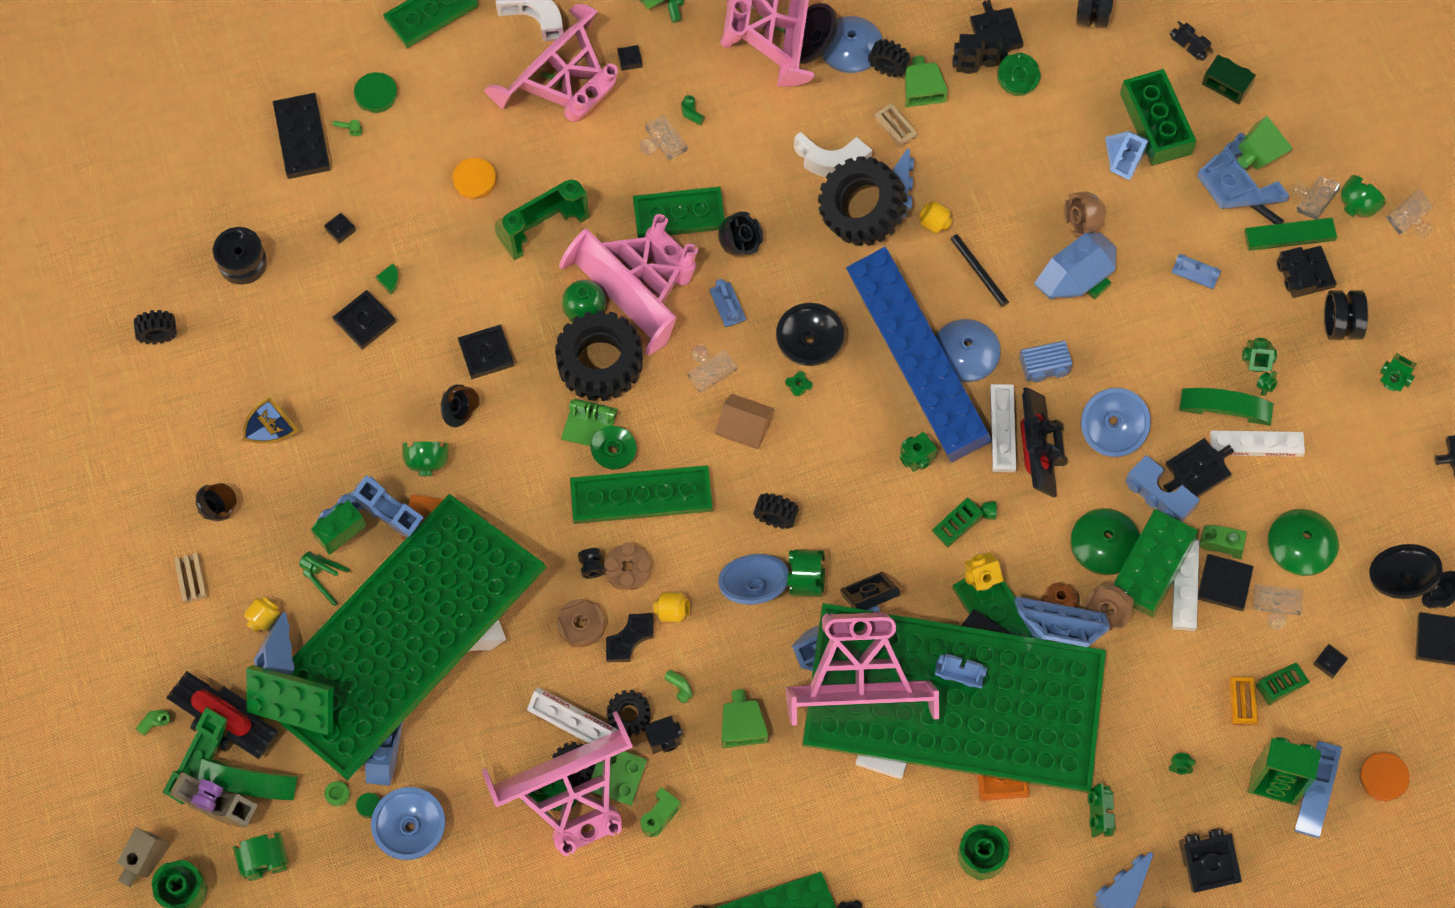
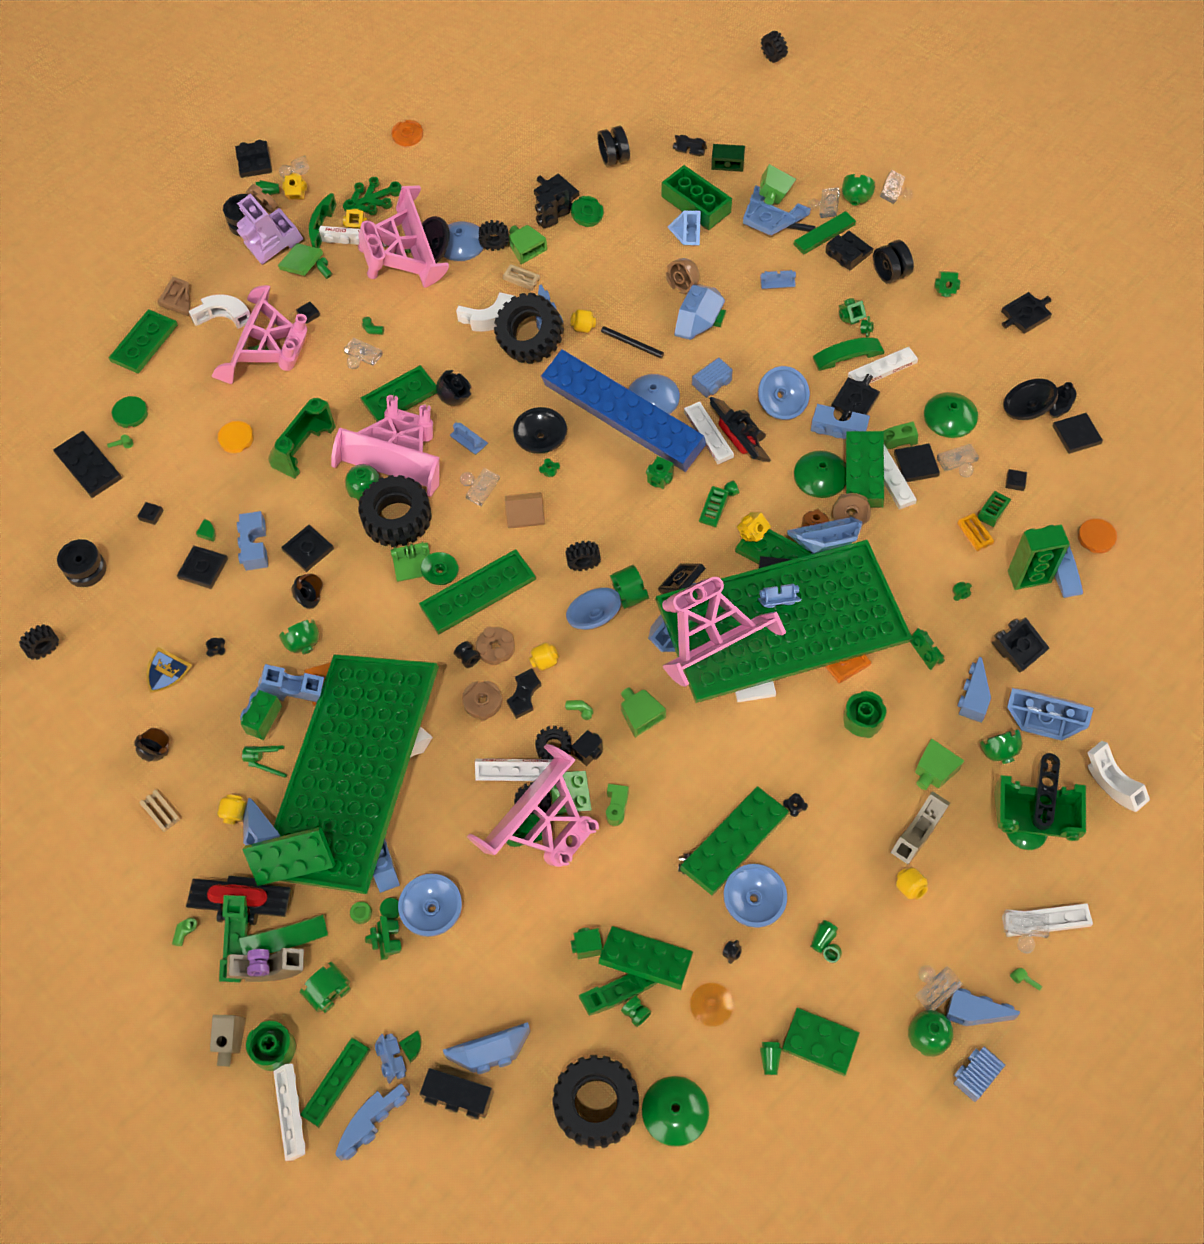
camera: 25 degrees left, 5 degrees down
none -> black plate [206,637,226,657]
none -> medium blue arch [237,511,268,571]
none -> green hips [365,916,401,960]

